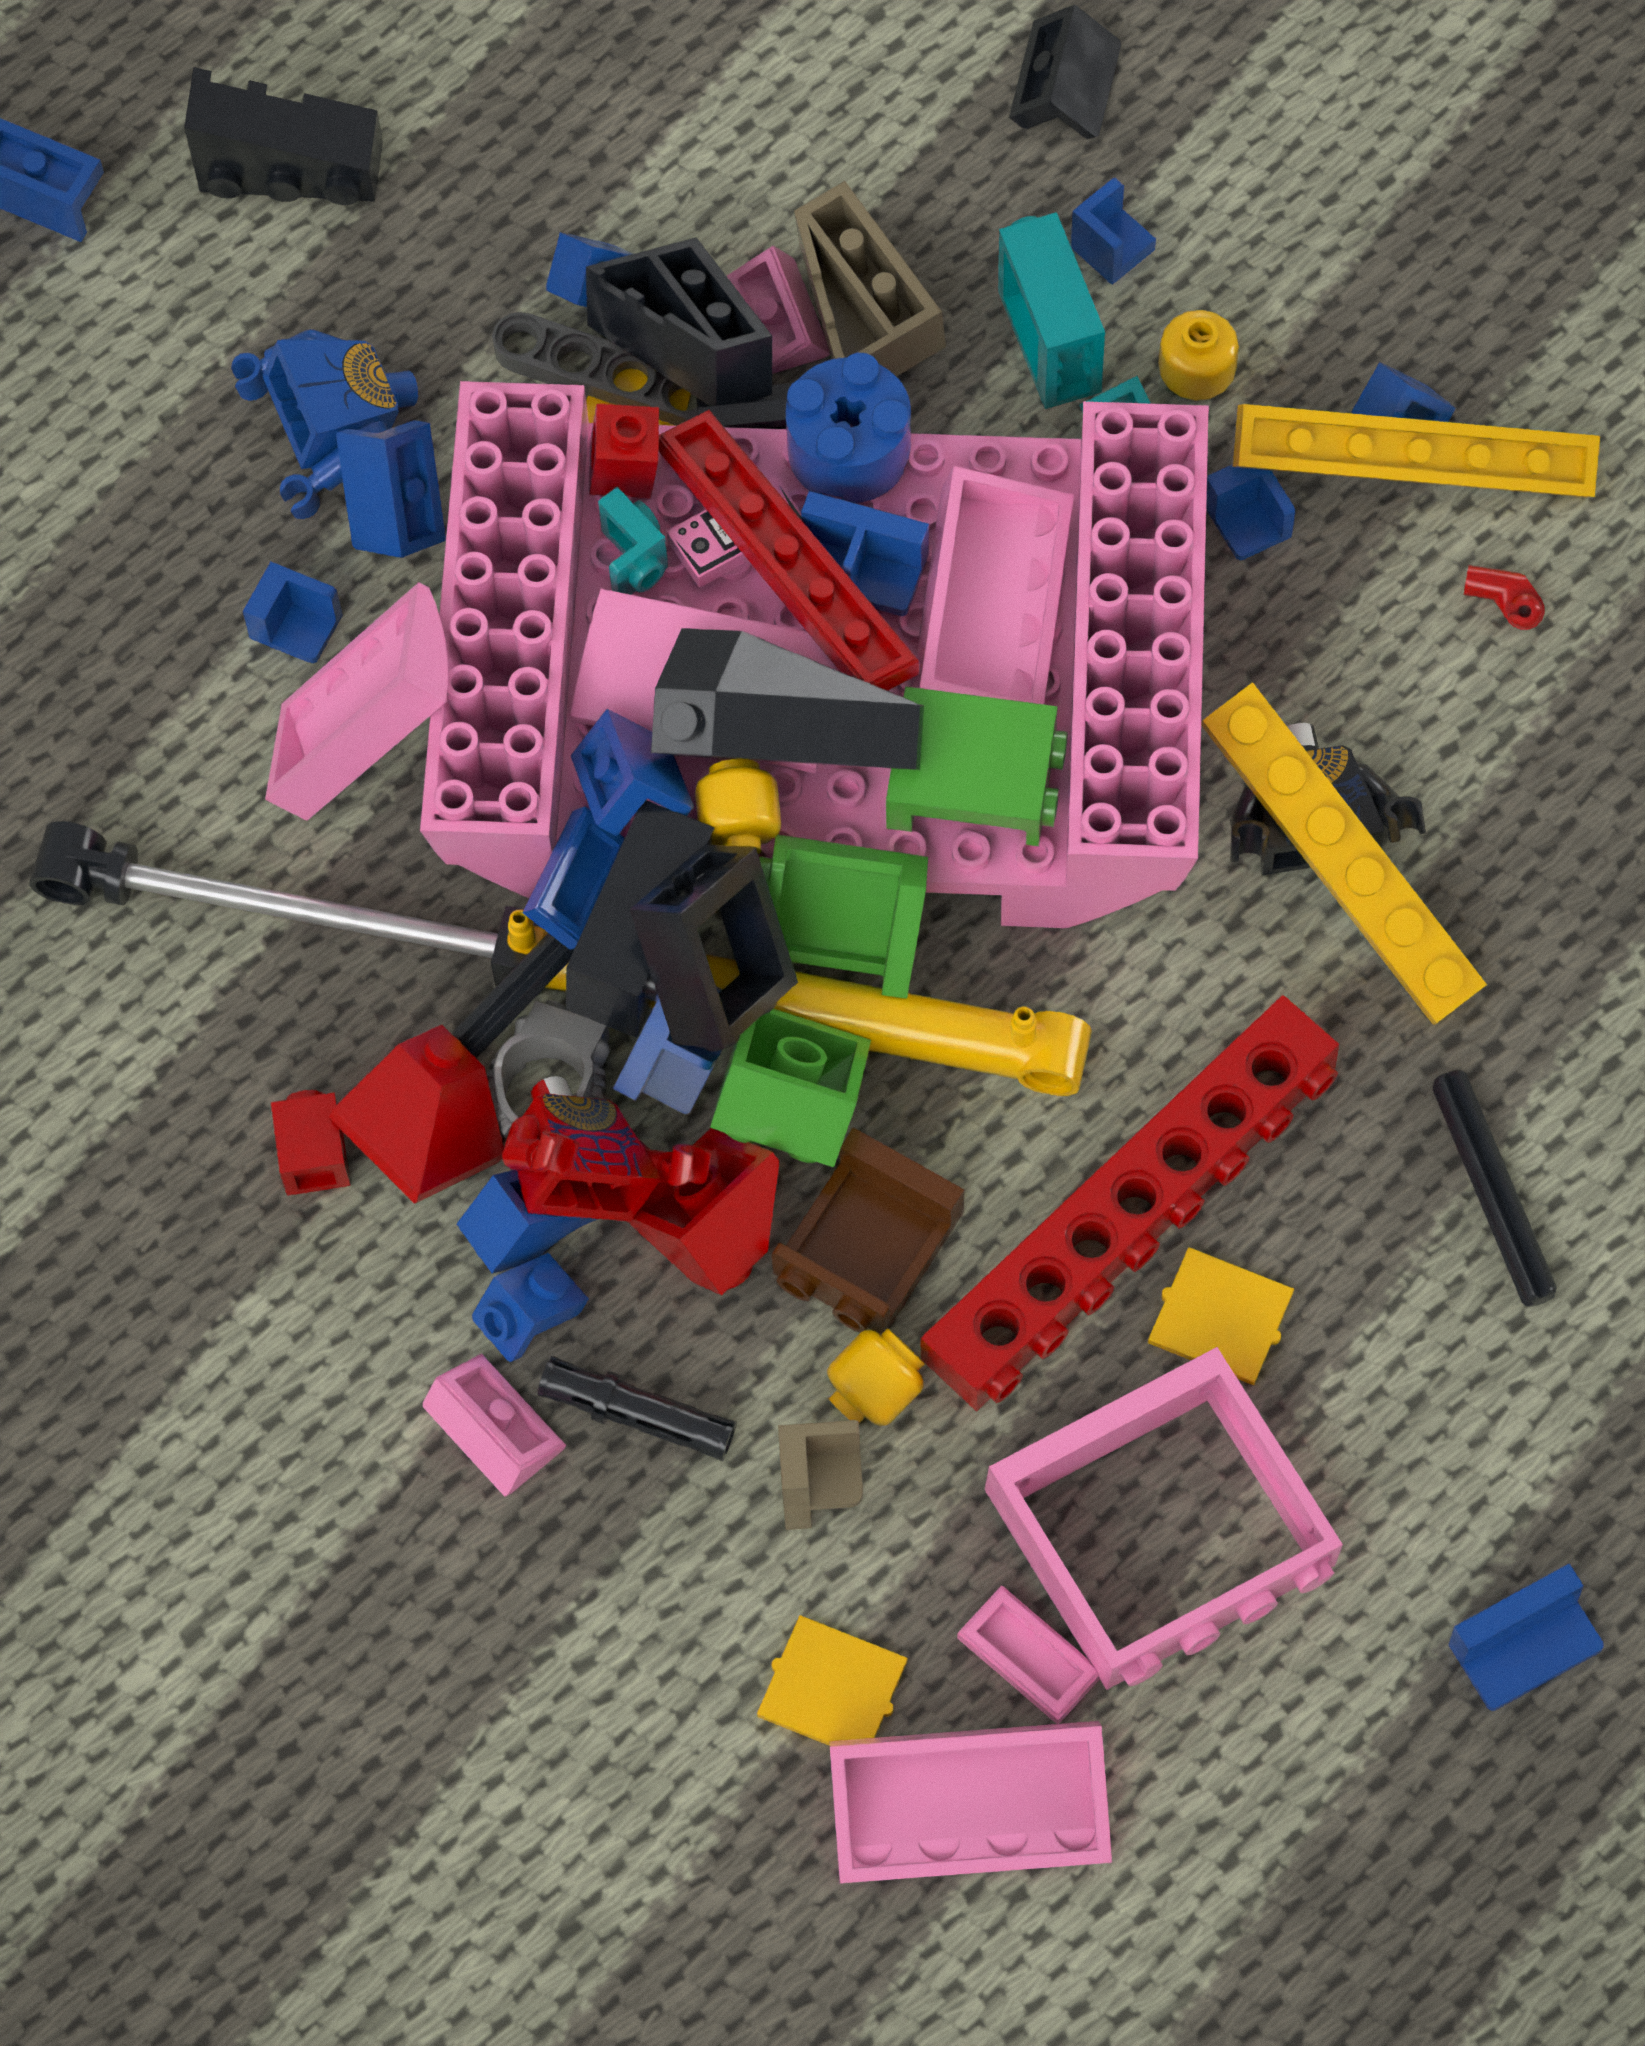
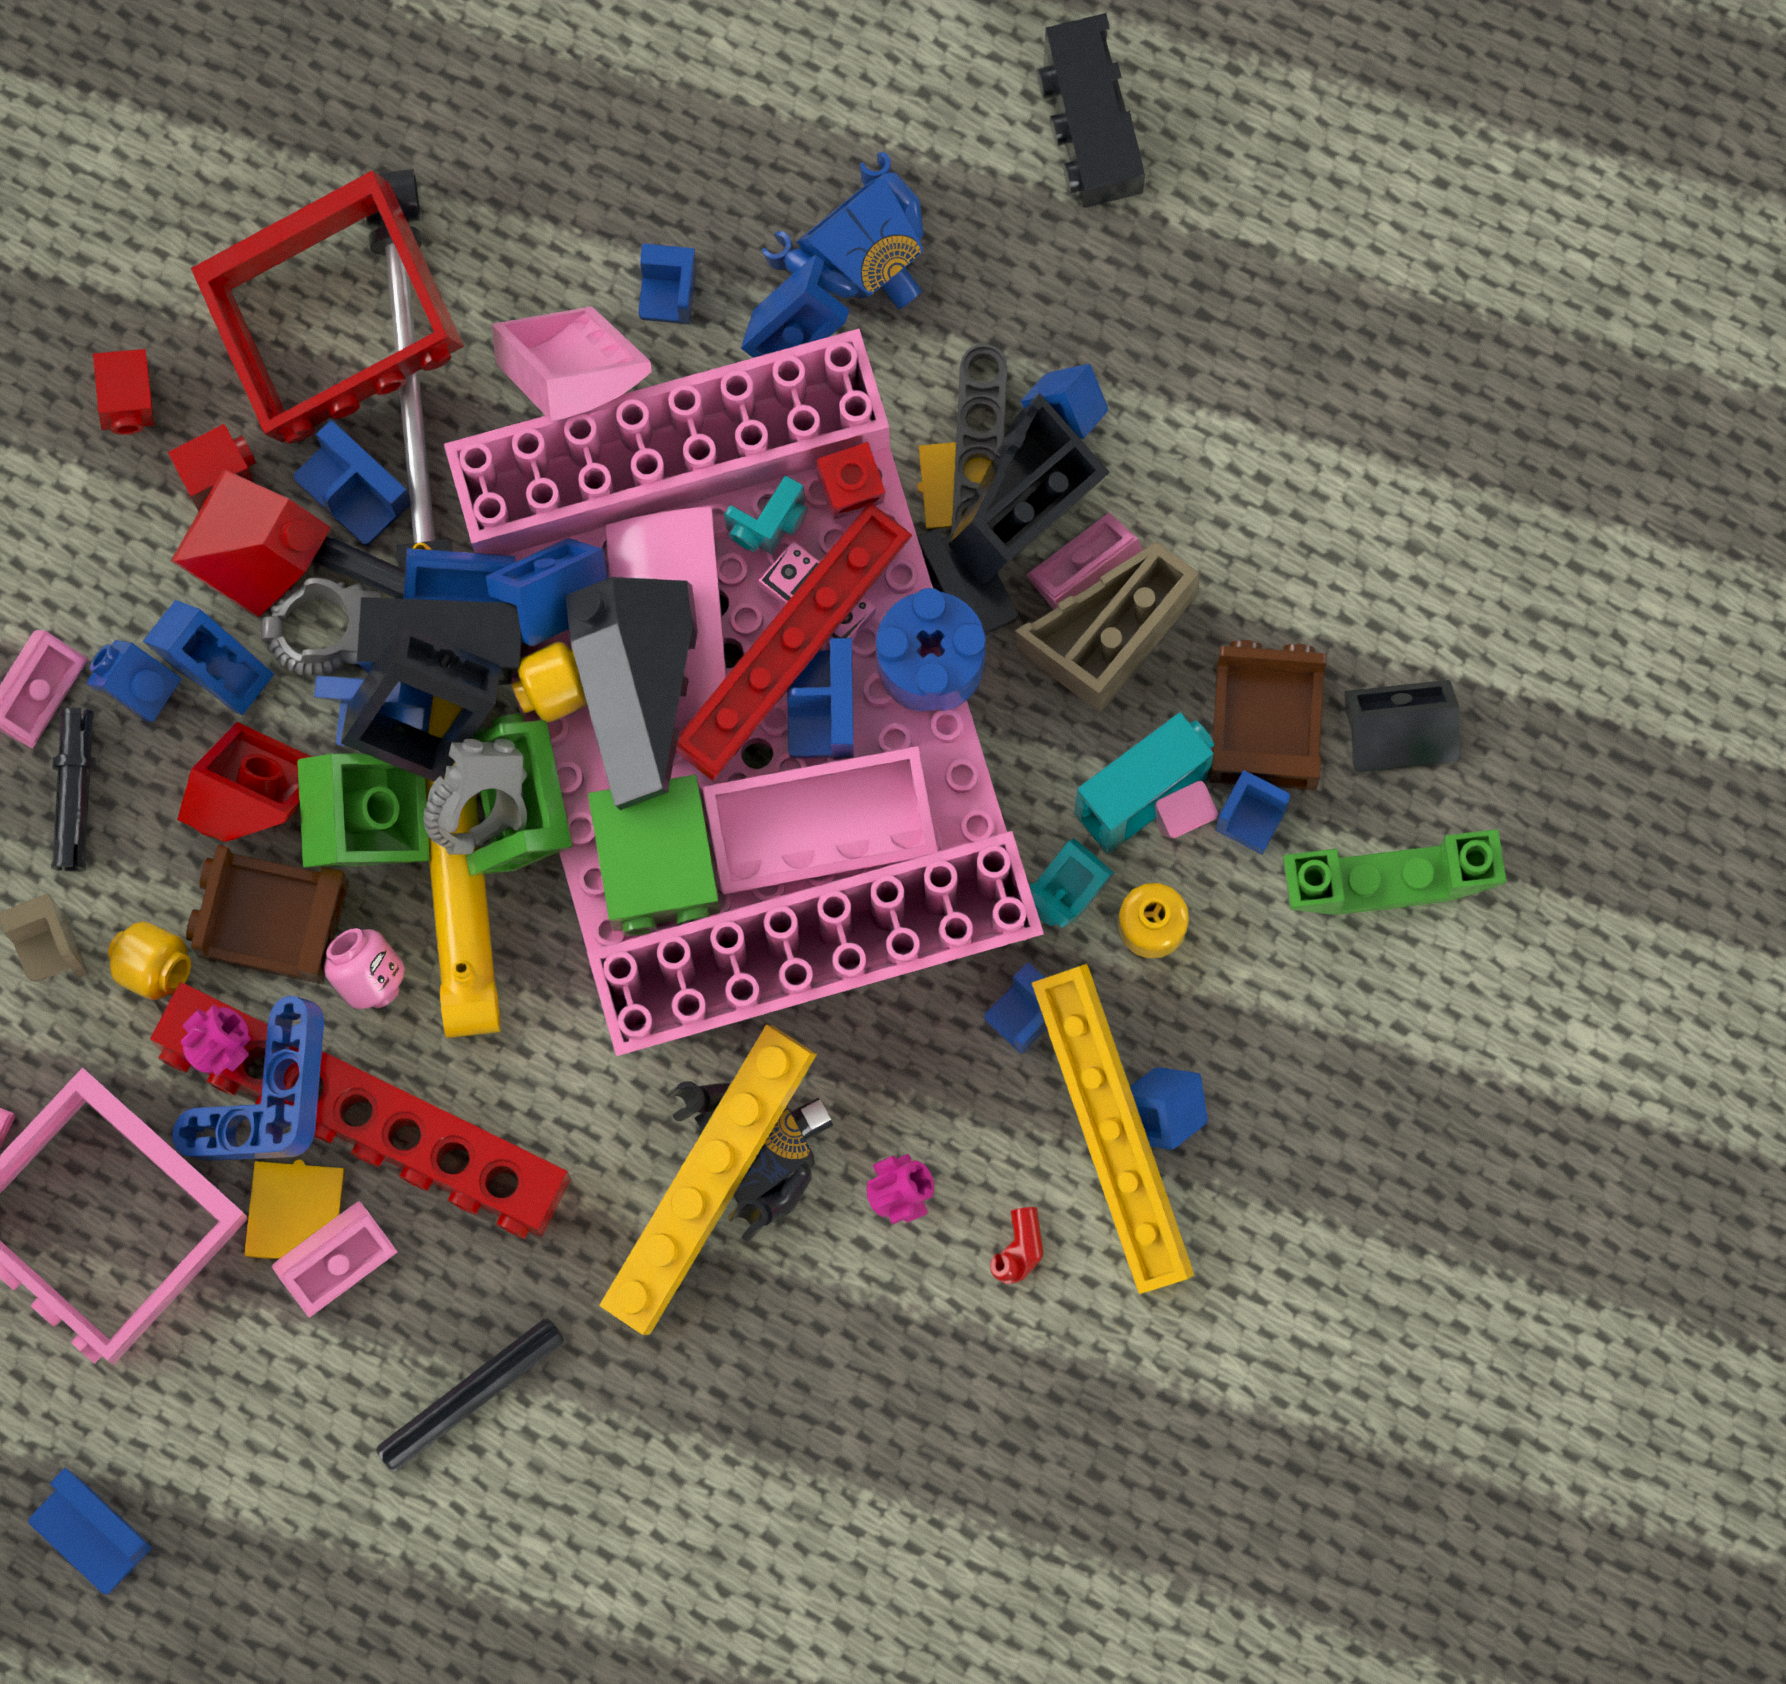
camera: 70 degrees right, 10 degrees up
red torso [502,1076,712,1222] -> none
none -> red brick [93,349,154,435]
none -> blue beam [173,995,324,1161]
none -> dark pink gear [180,1005,251,1075]
none -> red window [191,170,464,443]
none -> bright pink slope [272,1201,398,1318]
none -> blue panel [293,420,410,546]
none -> bright pink head [324,928,405,1009]
none -> light grey piece [423,738,527,855]
none -> dark pink gear [866,1154,934,1224]
none -> bright pink slope [1155,781,1219,839]
none -> reddish brown panel [1209,640,1327,790]
none -> bright green slope [1283,829,1507,915]

